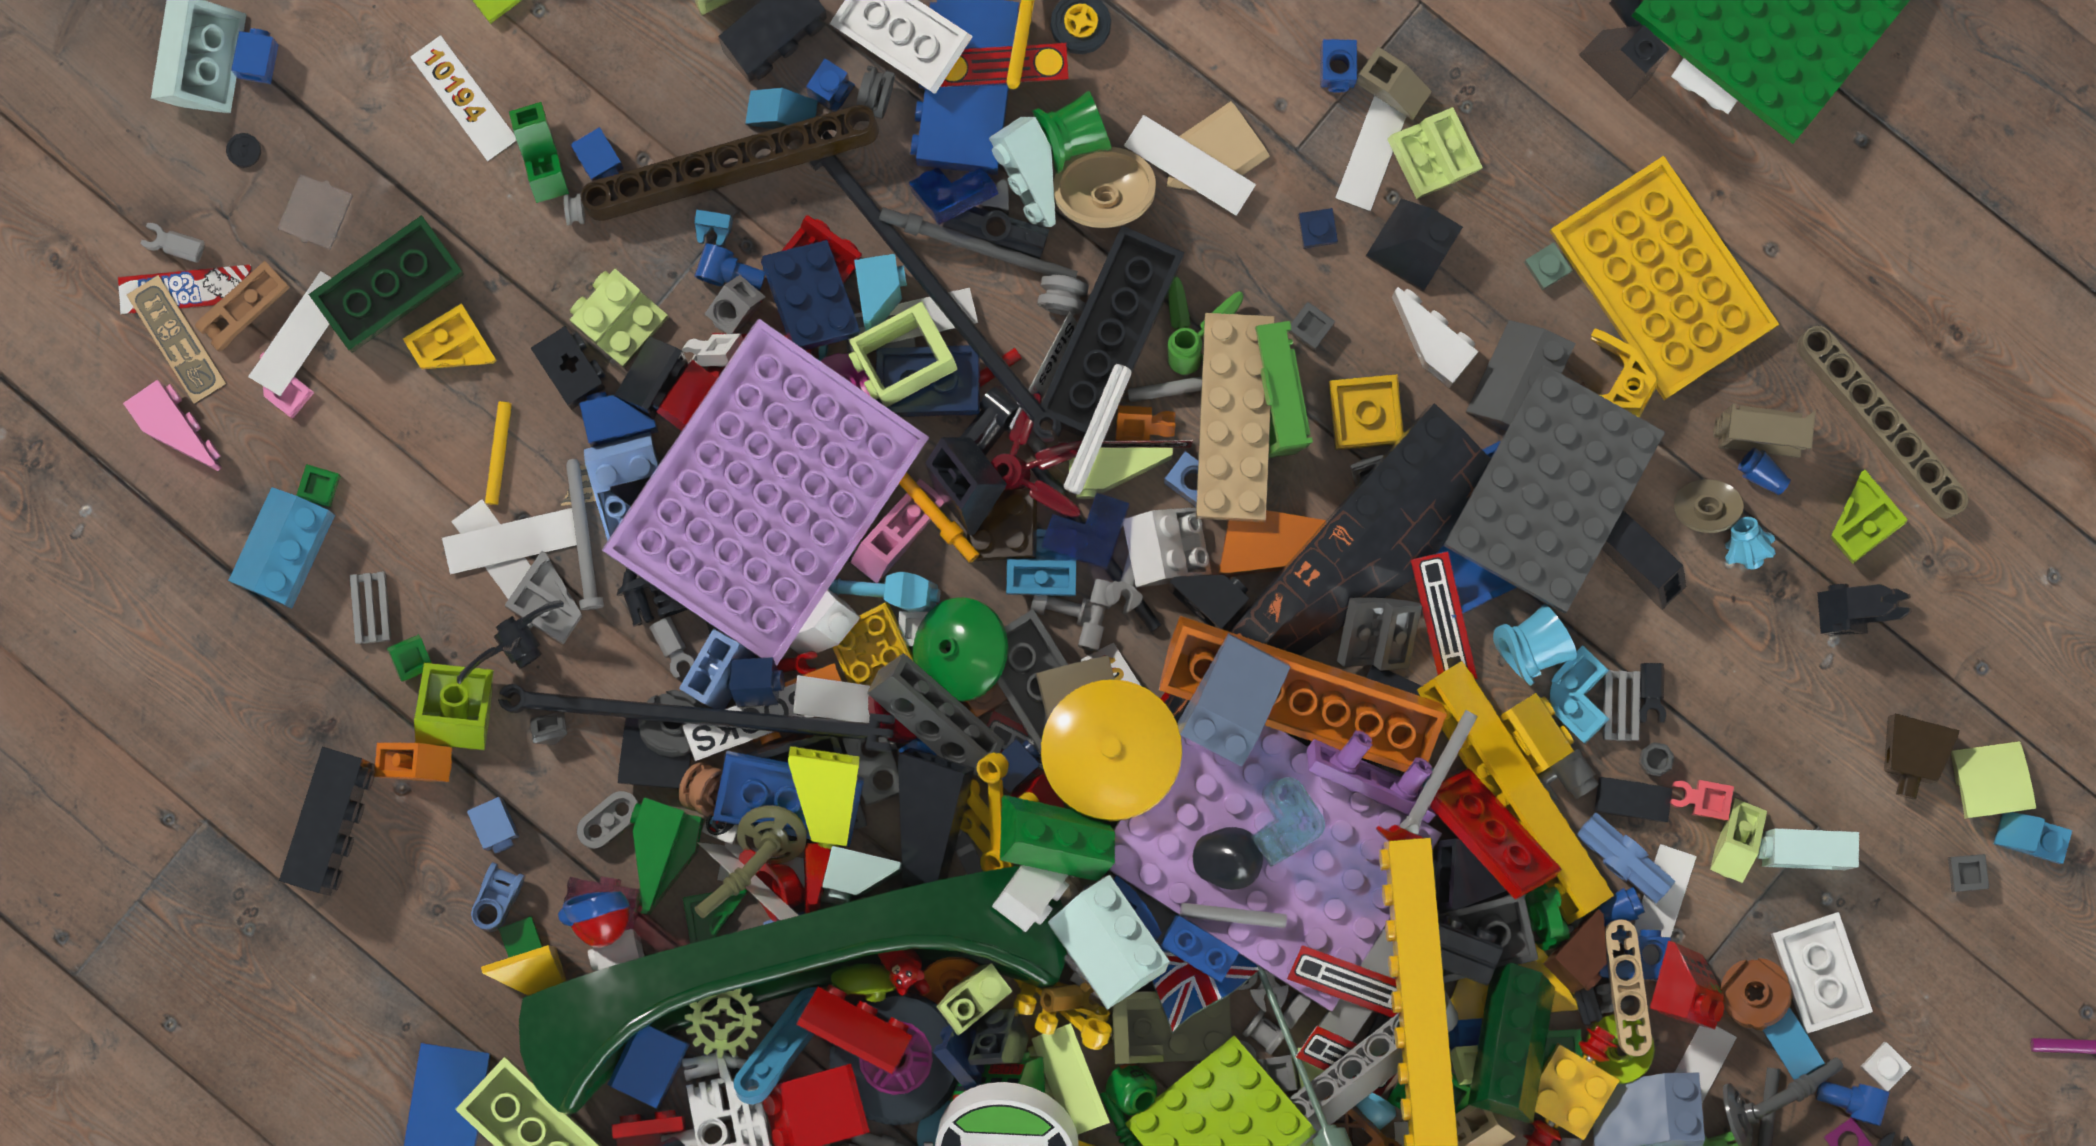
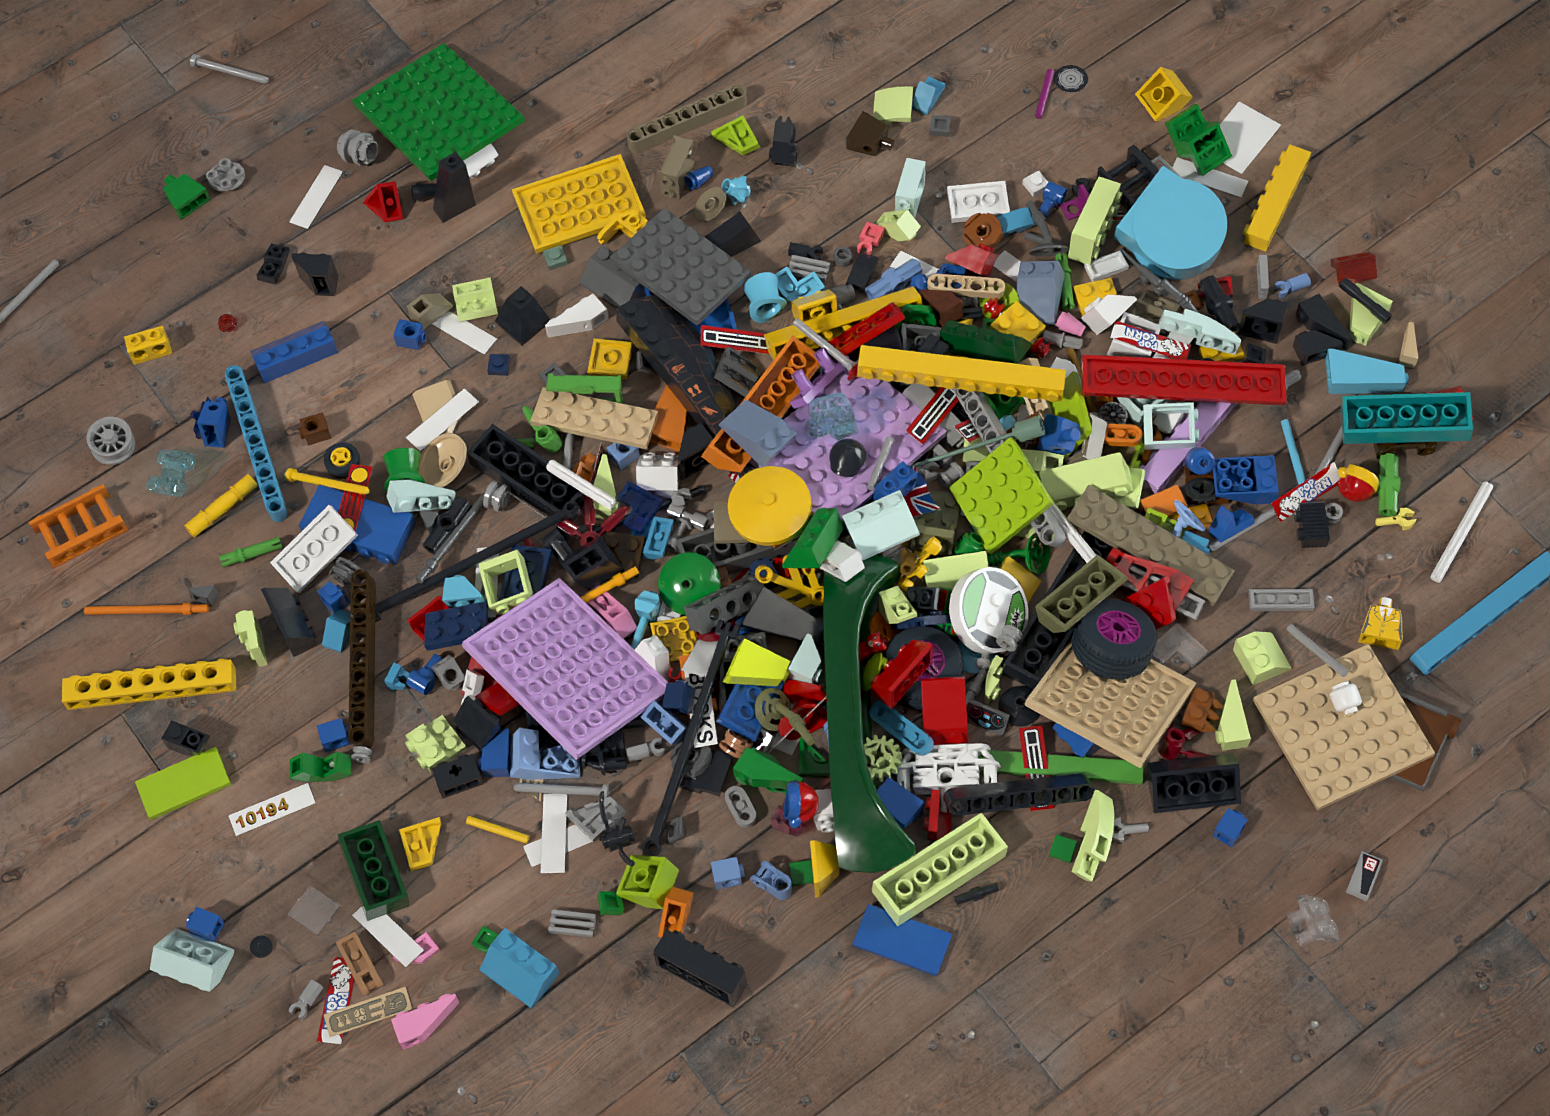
camera: 70 degrees left, 20 degrees down
clear blue plate [908,167,999,225] -> none

